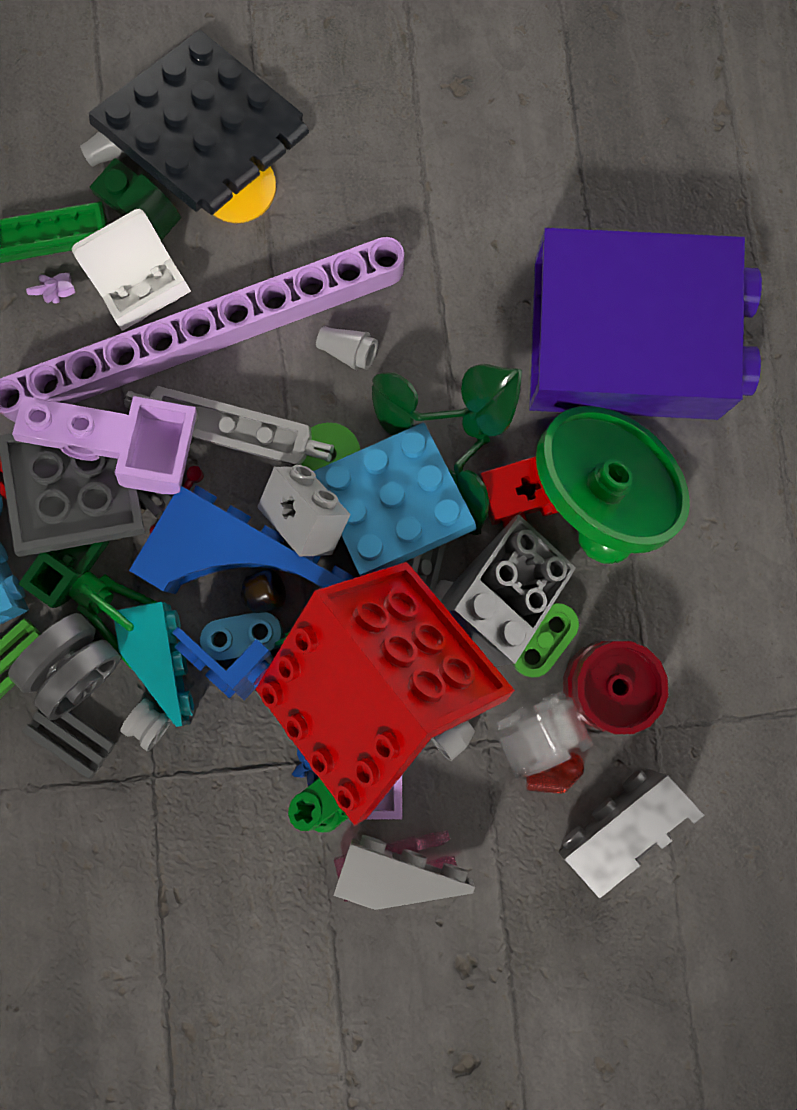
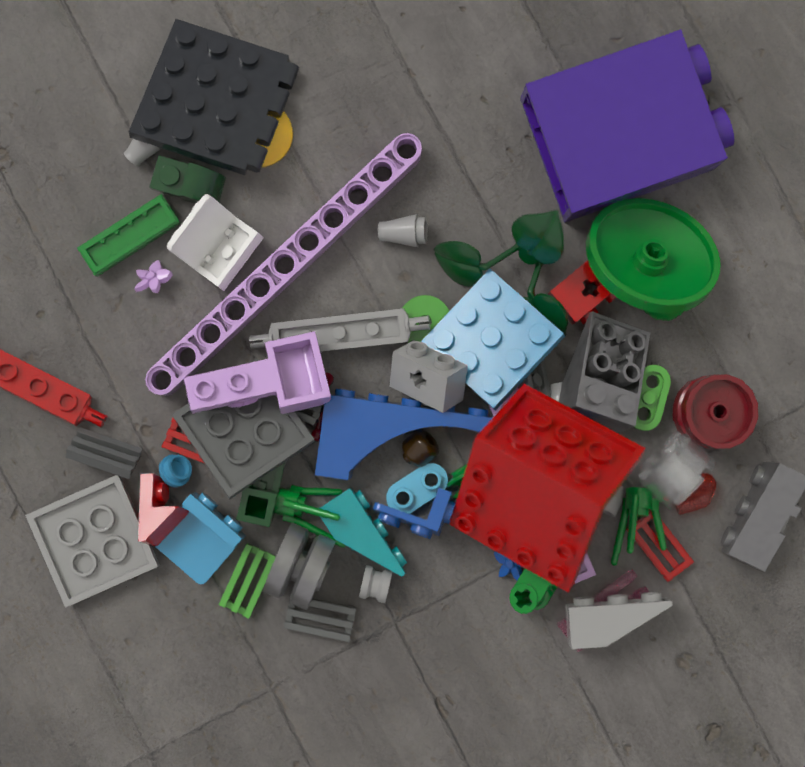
camera: 25 degrees left, 5 degrees up
none -> green plant [611,487,667,566]
none -> red tile [626,511,694,582]

